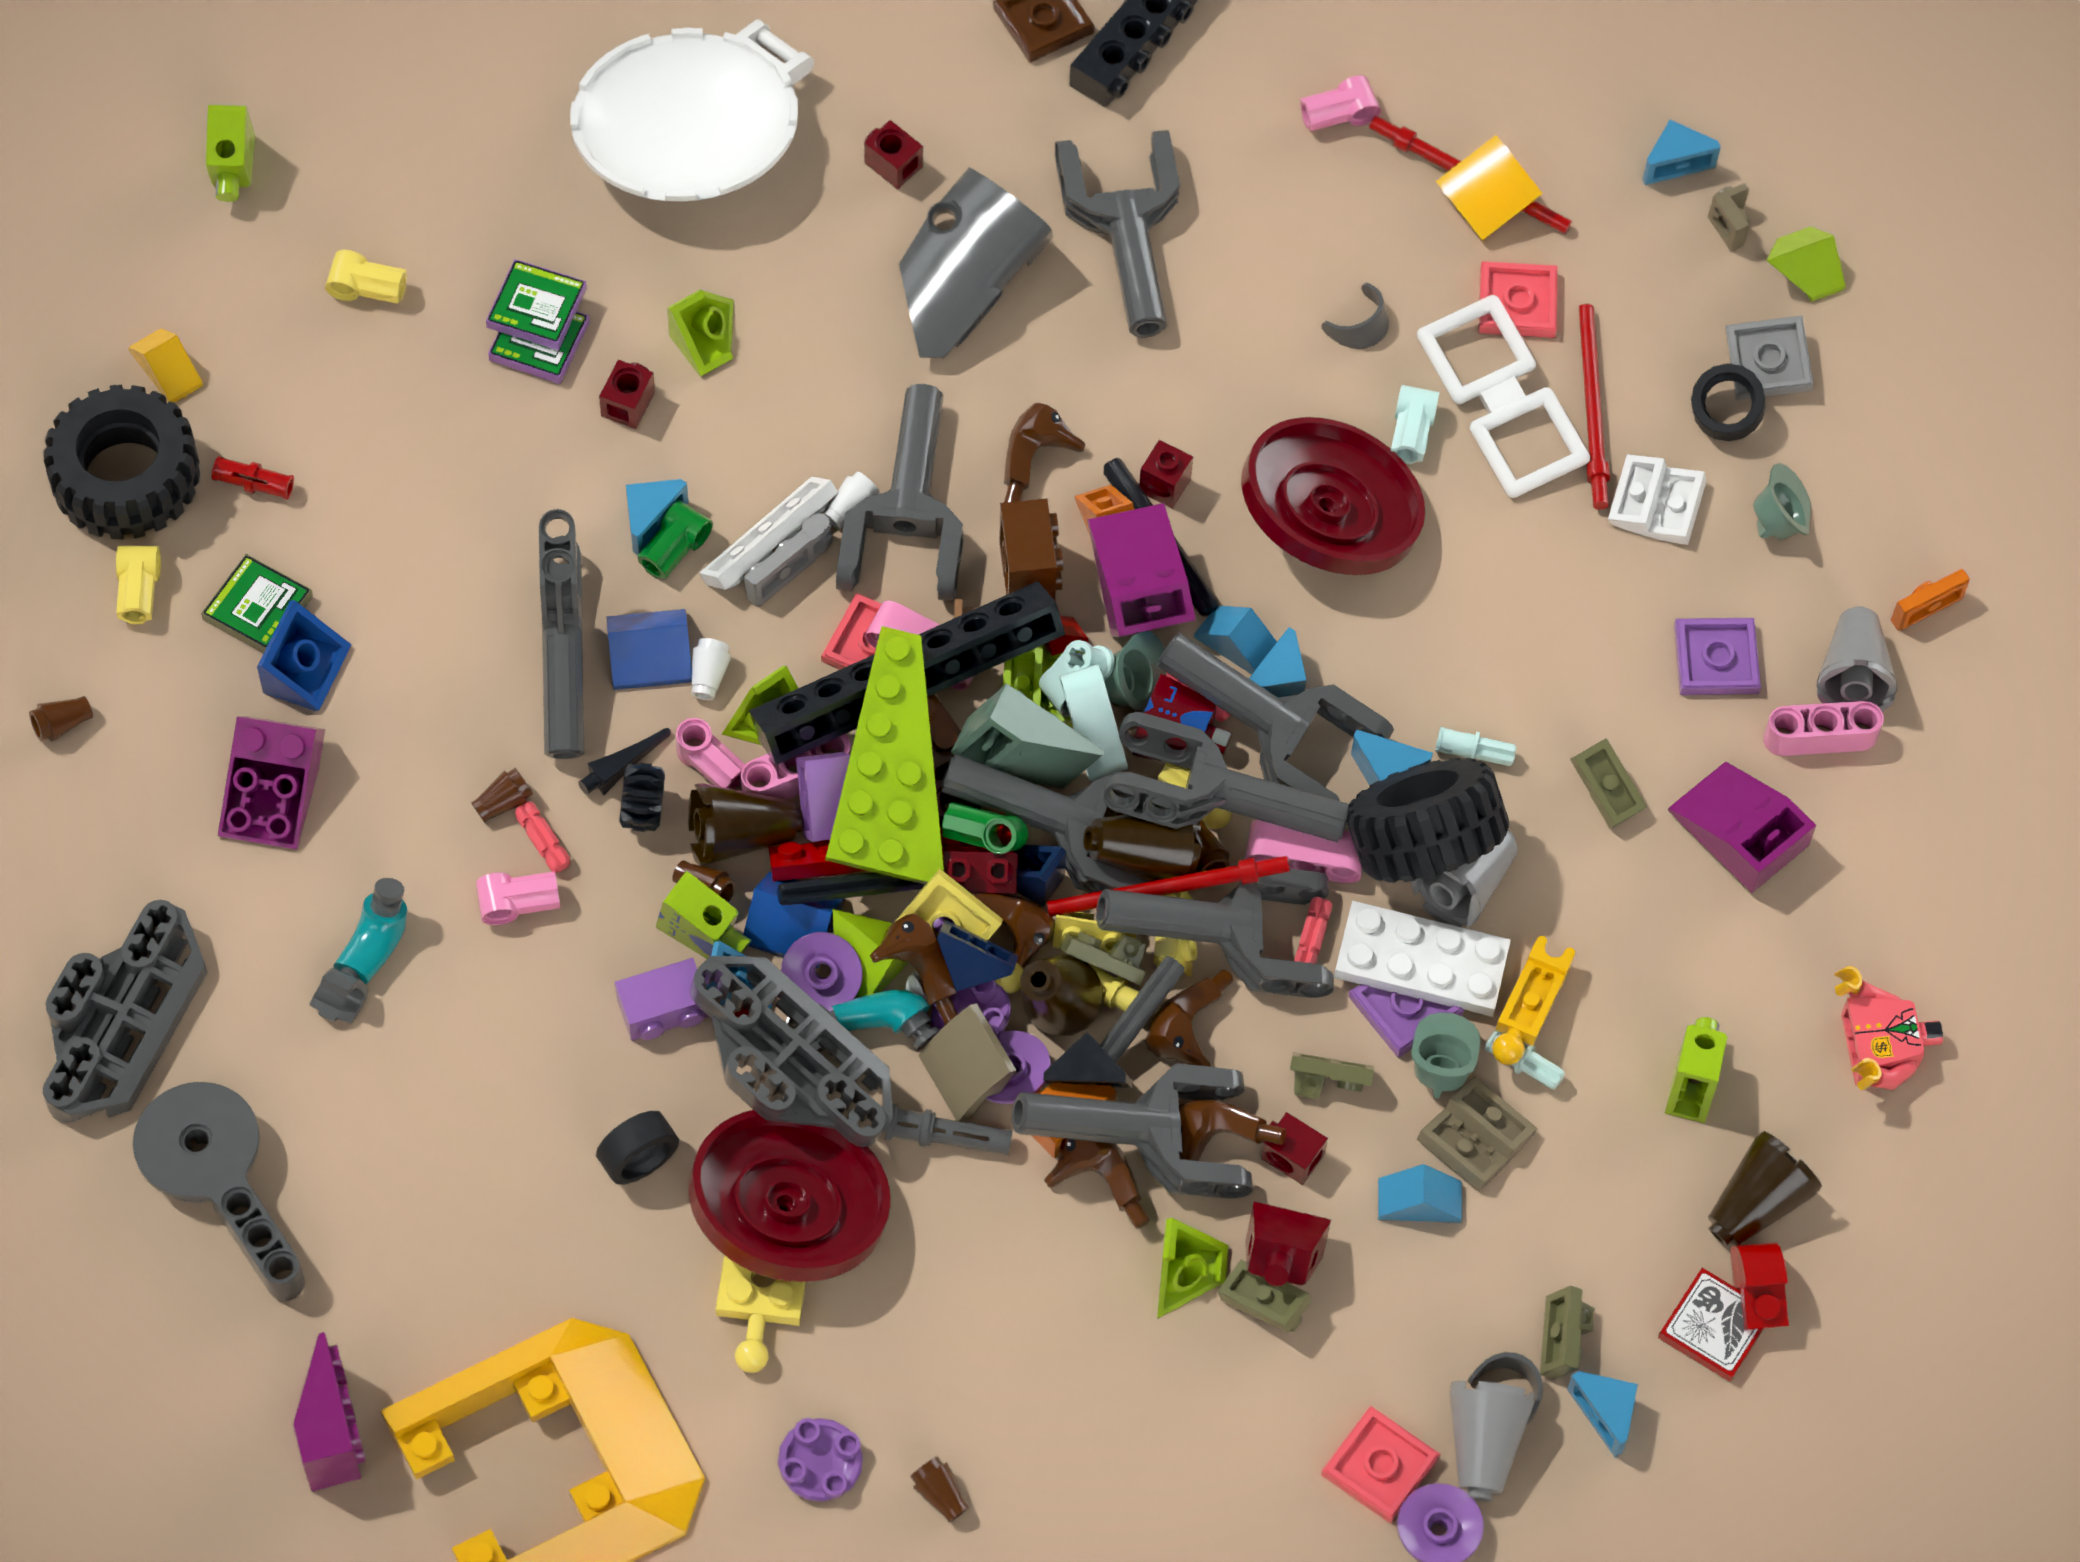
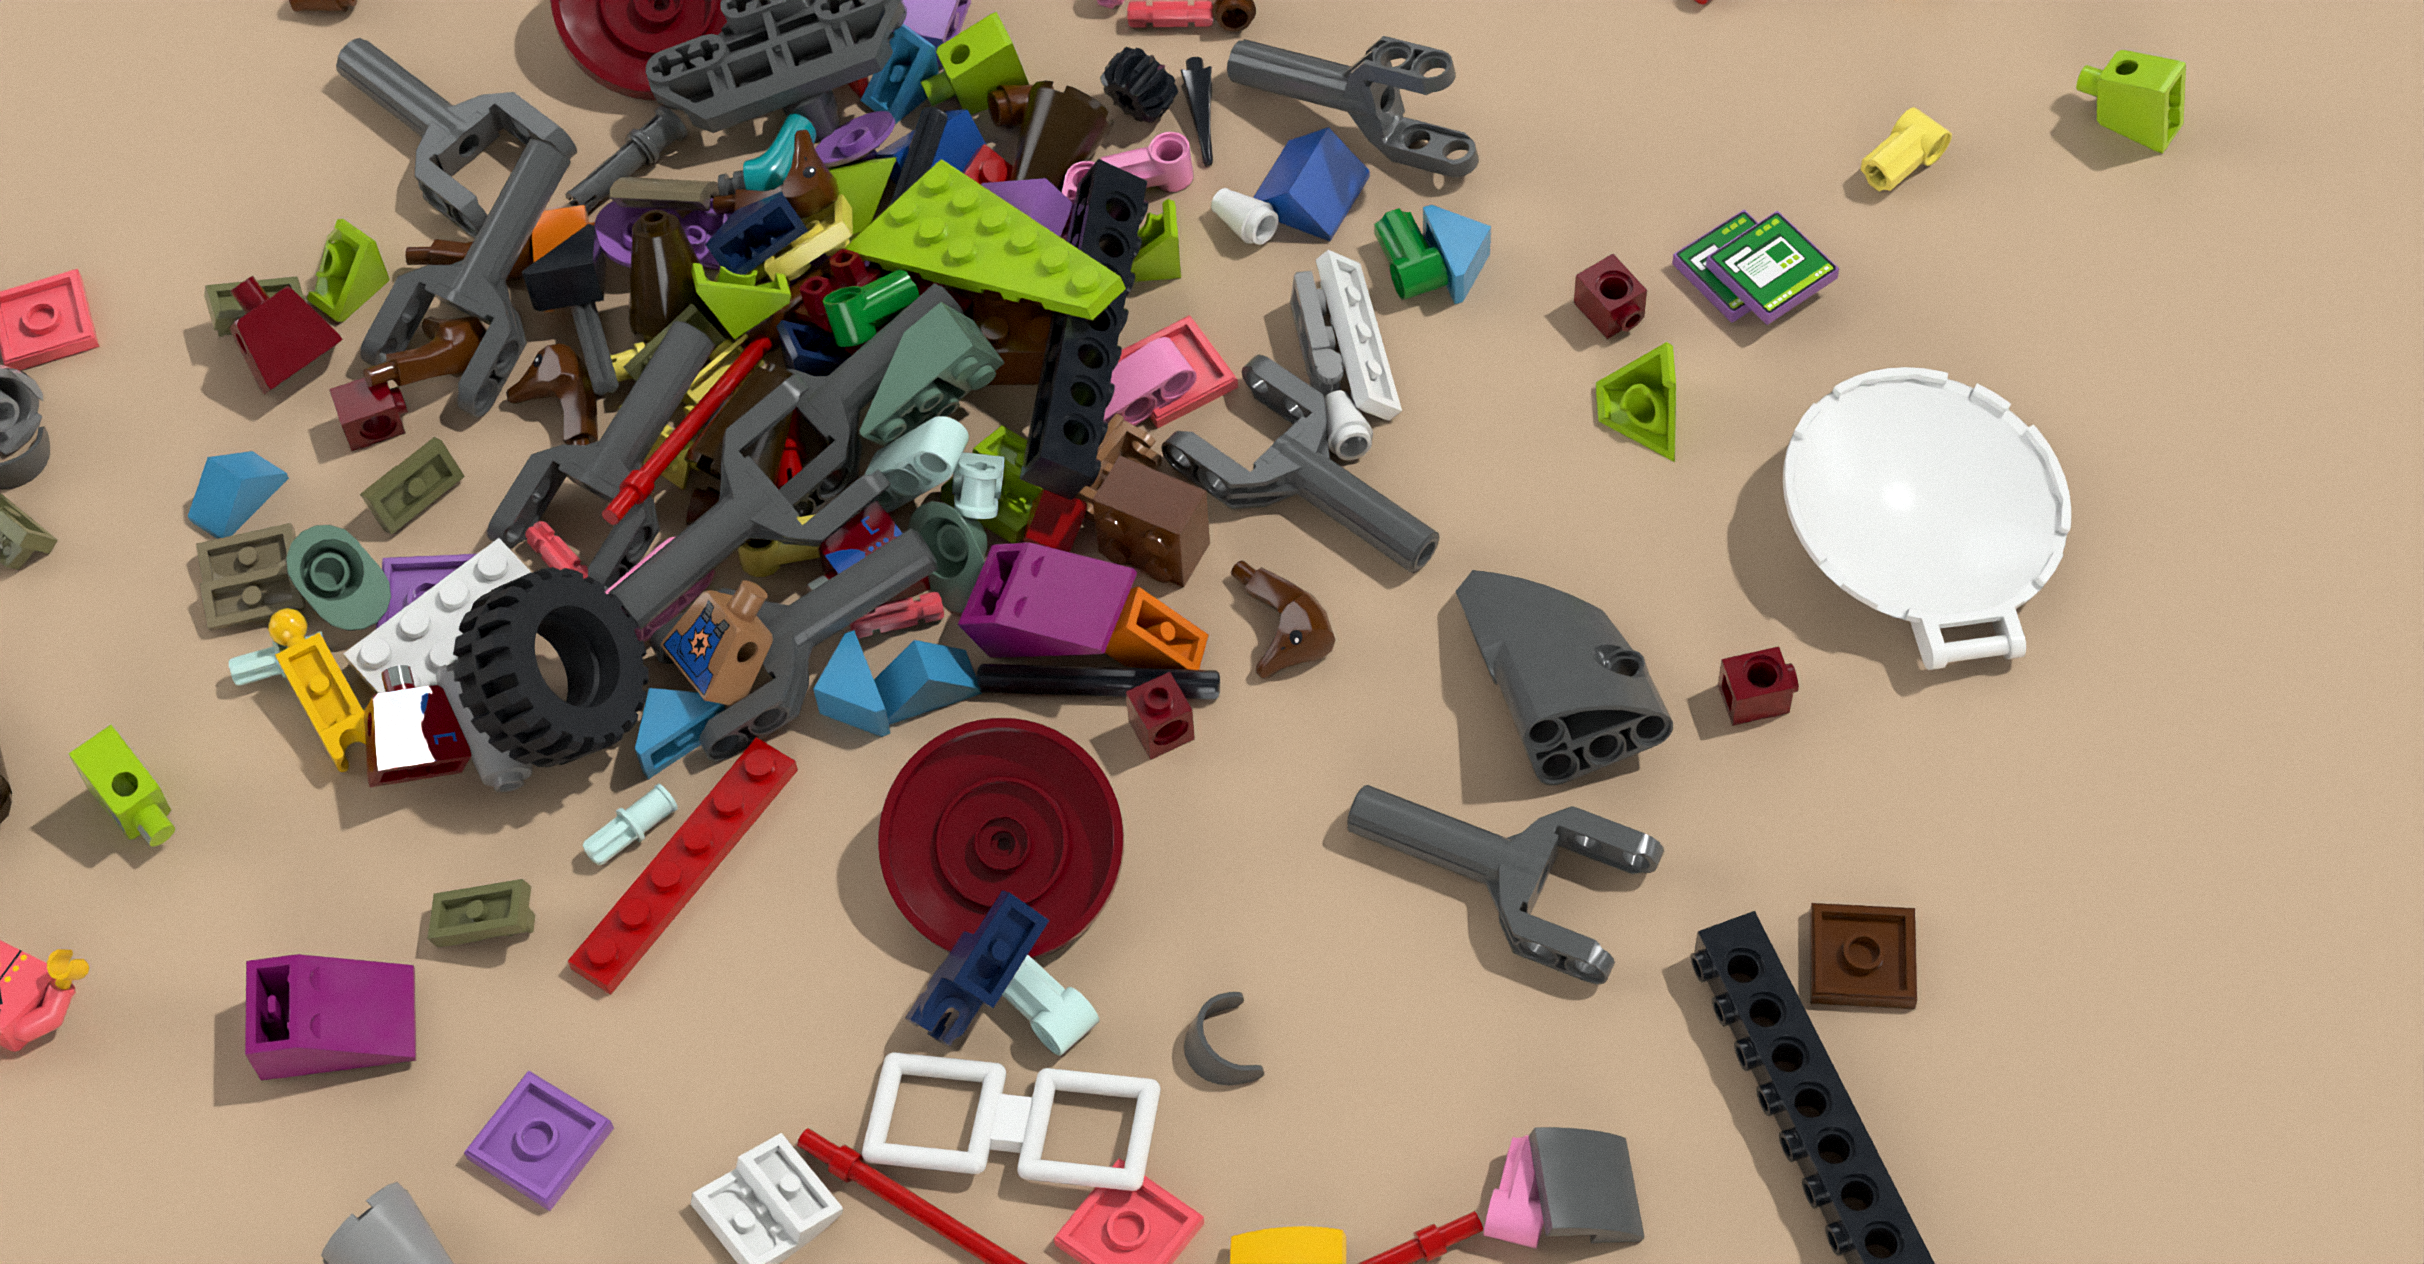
camera: 130 degrees right, 5 degrees down
bright pink beam [1763,701,1884,756] -> none
none -> dark grey piece [336,38,578,238]
none -> dark red torso [364,665,472,788]
none -> red plate [568,737,798,995]
none -> medium nougat torso [660,580,773,706]
none -> lime slope [691,263,791,339]
none -> dark blue plate [905,890,1049,1047]
none -> dark grey slope [1529,1127,1645,1243]

